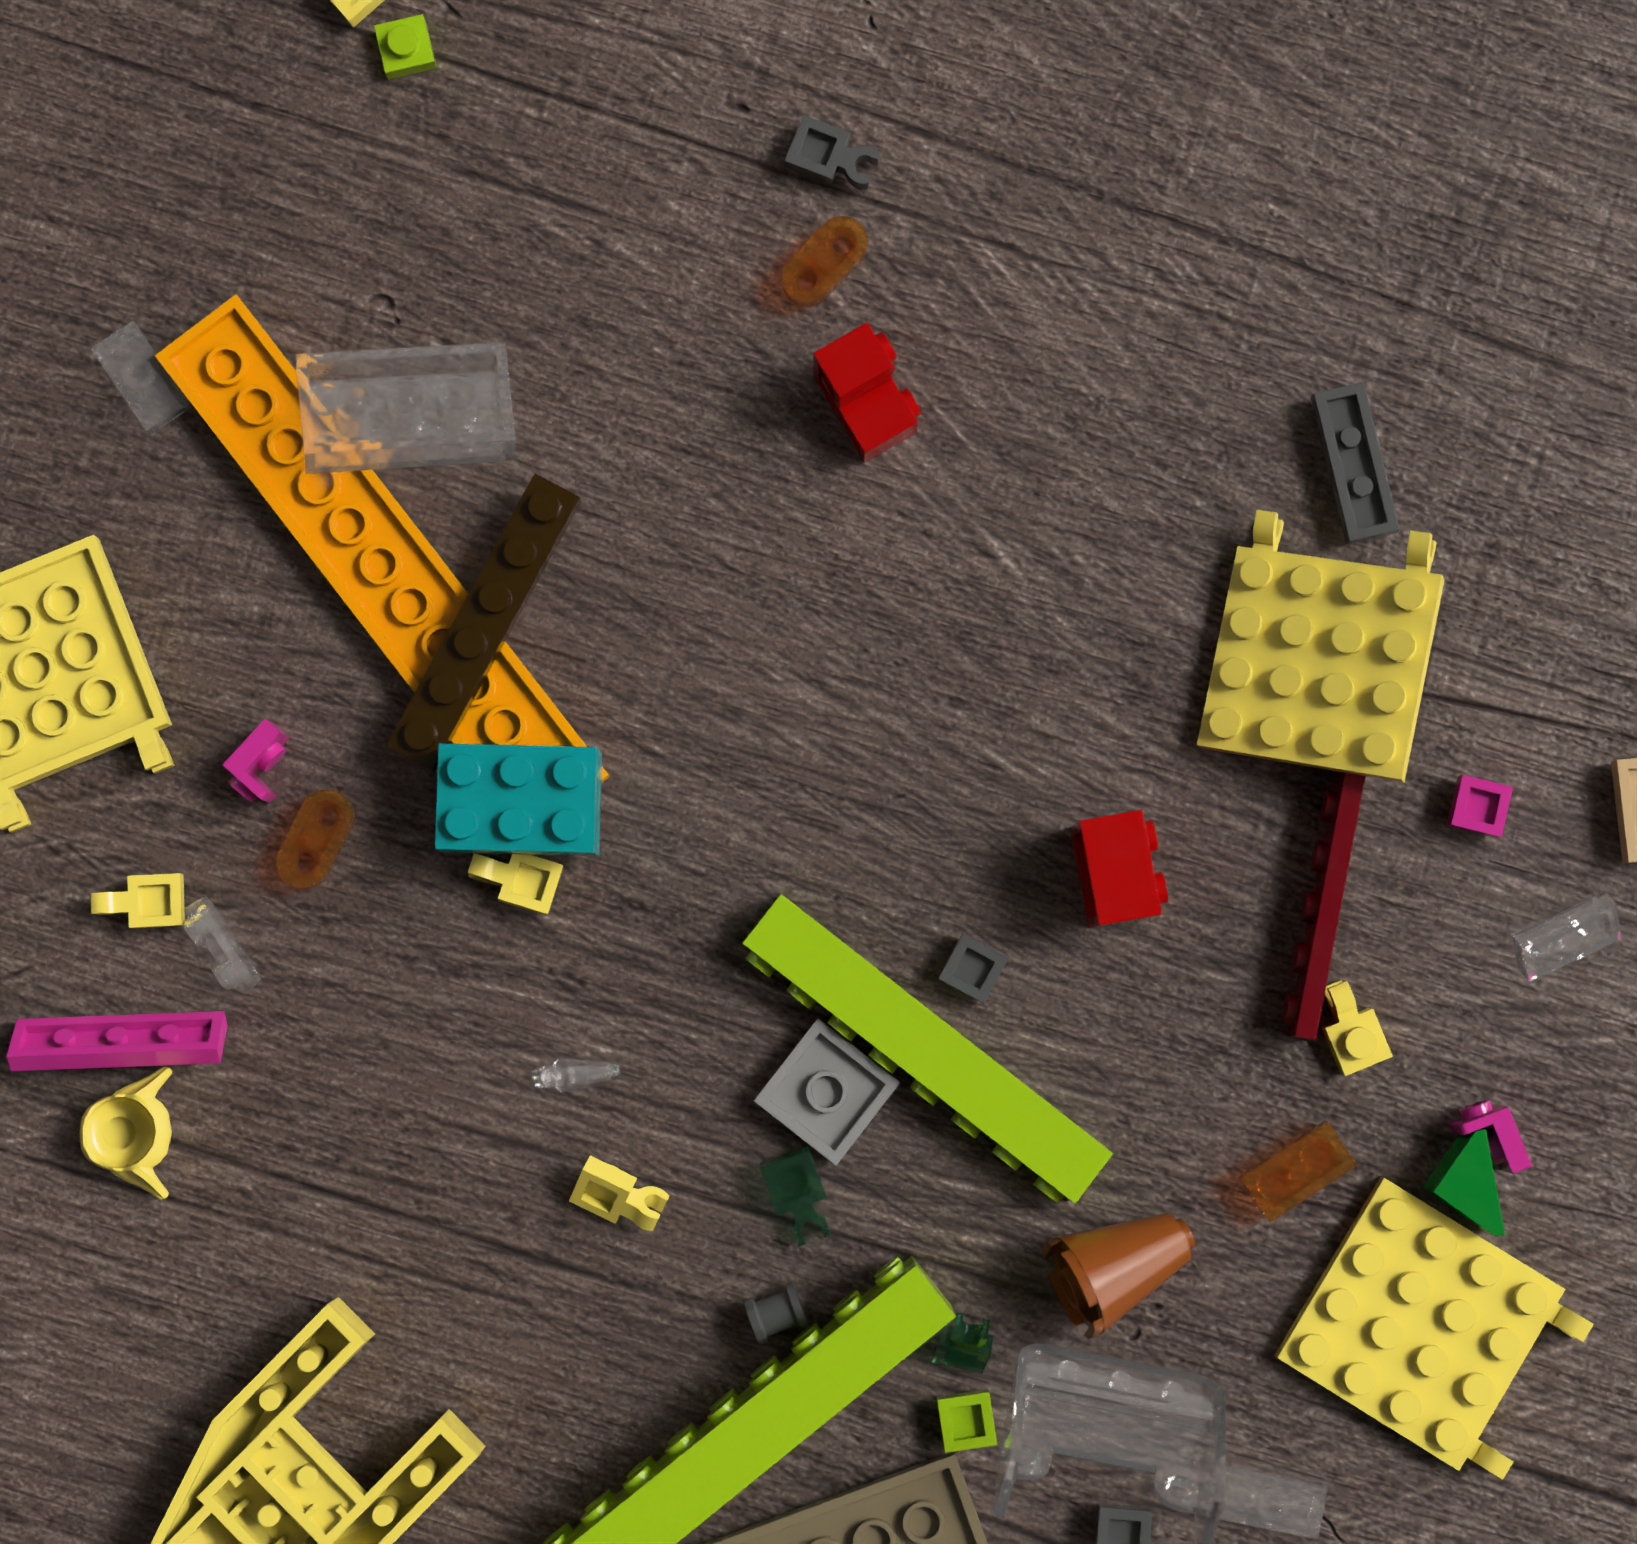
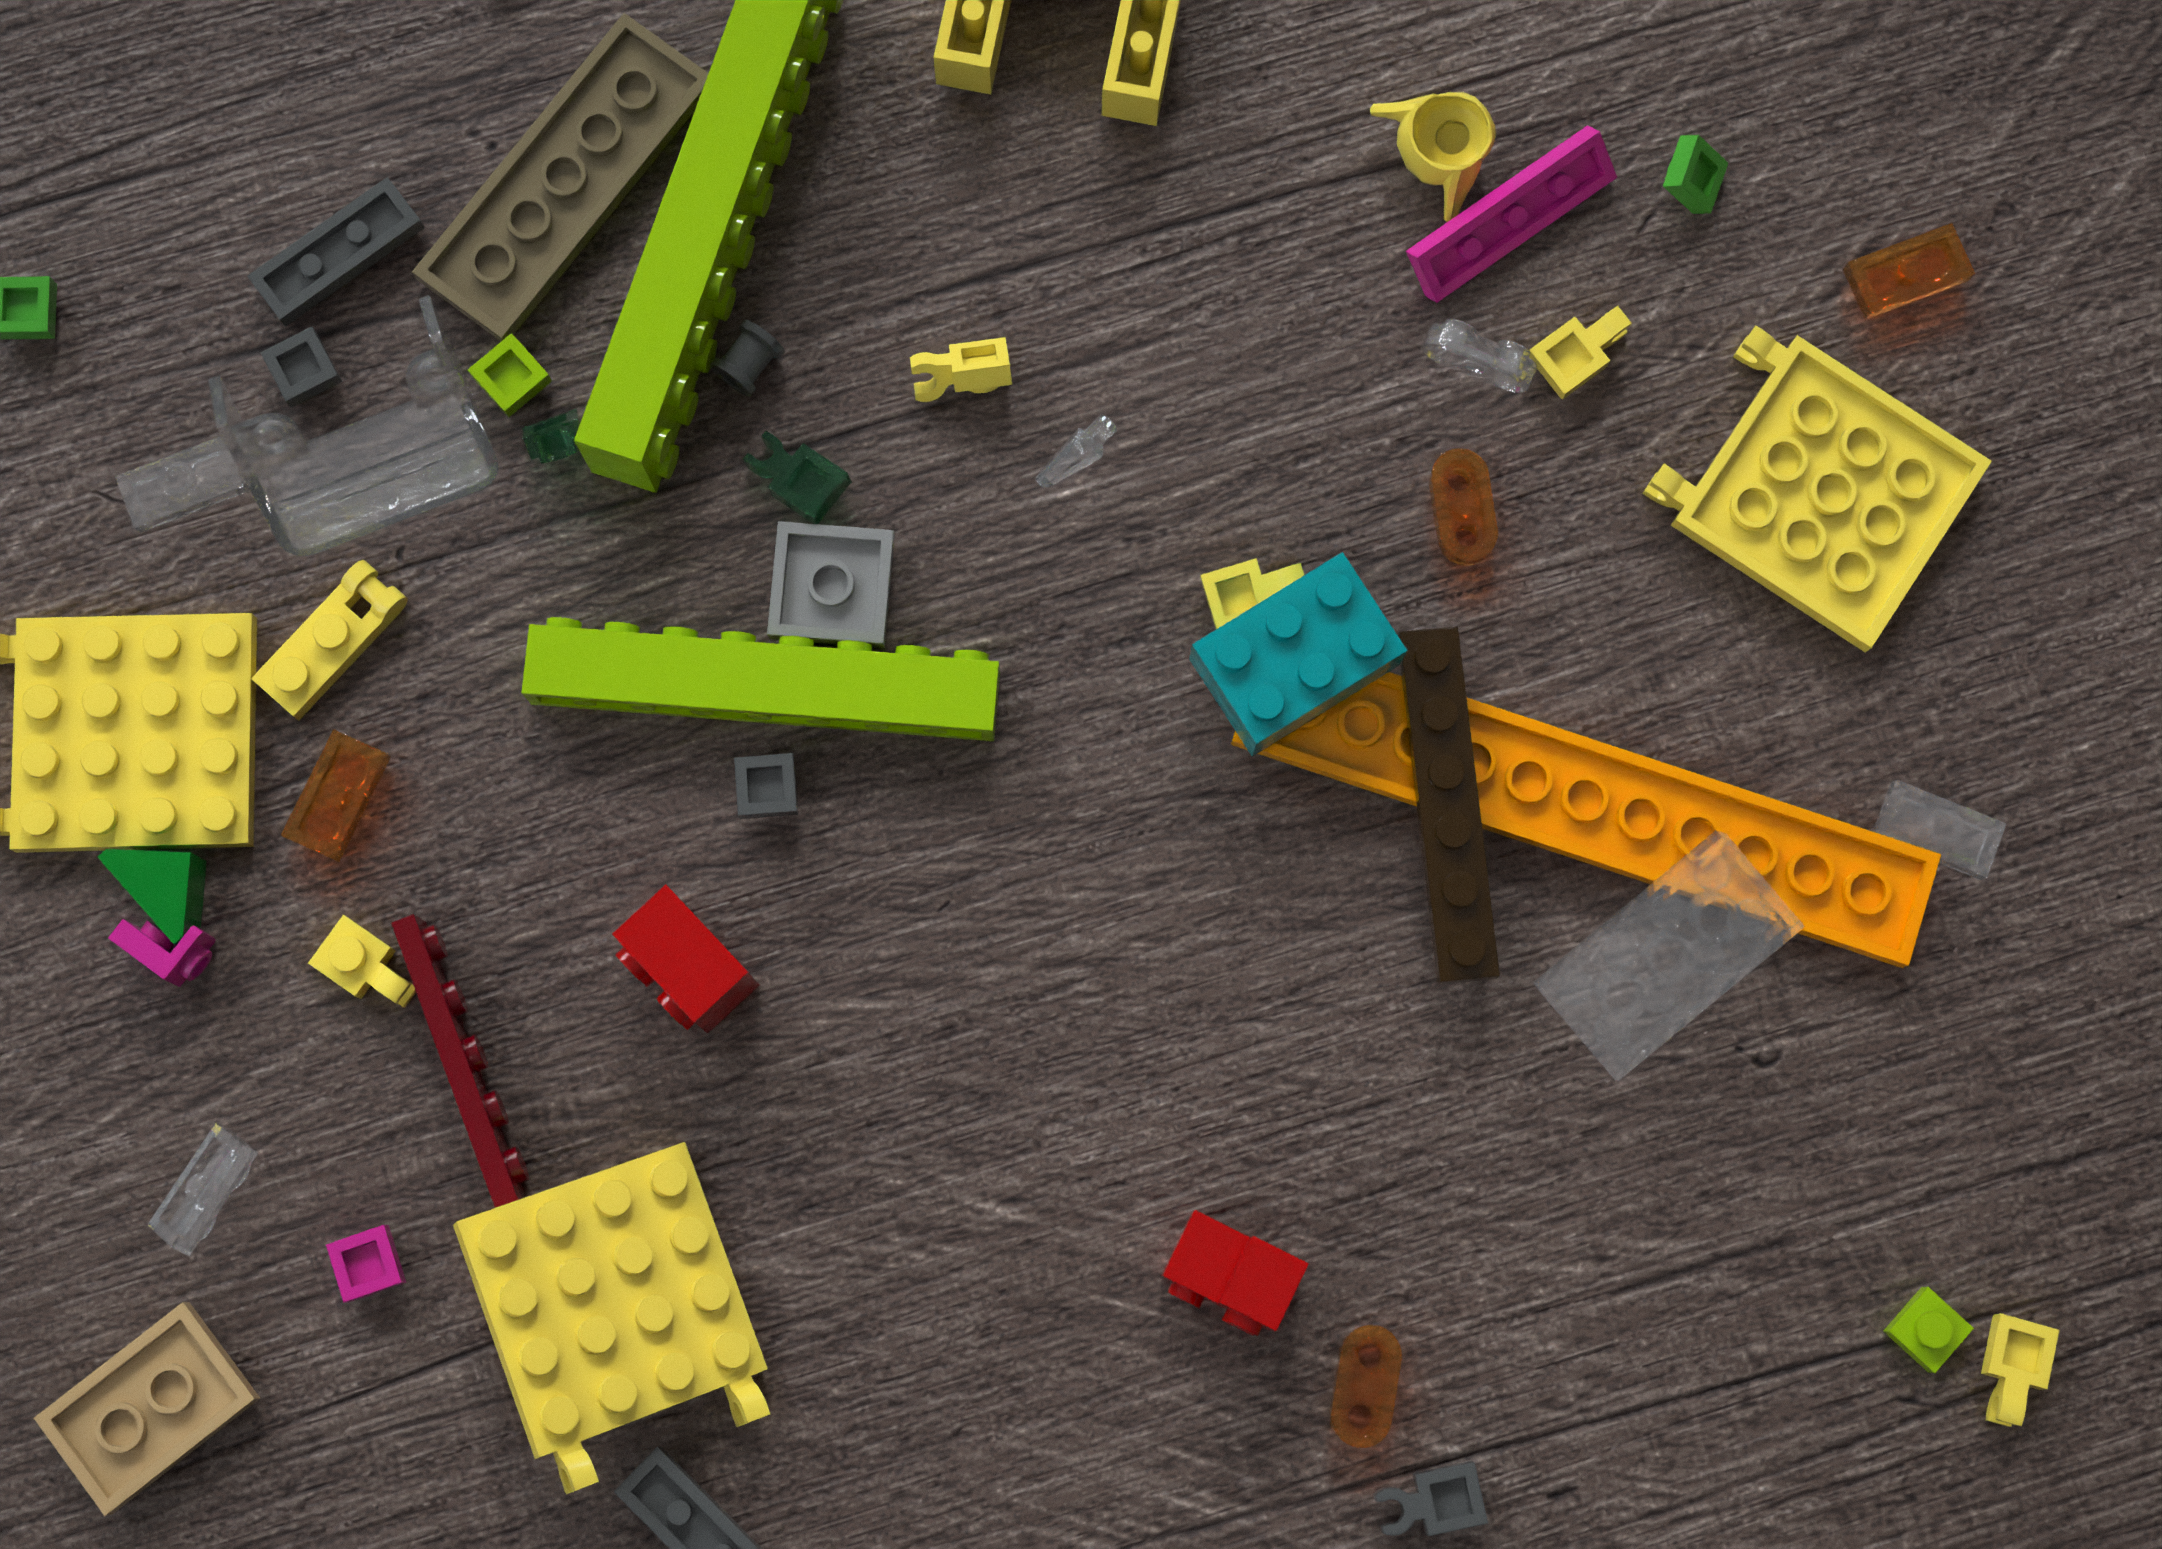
camera: 145 degrees right, 5 degrees down
dark pink bracket [223,719,290,803] -> none
dark orange cone [1042,1213,1195,1339] -> none
none -> light yellow plate [251,560,408,721]

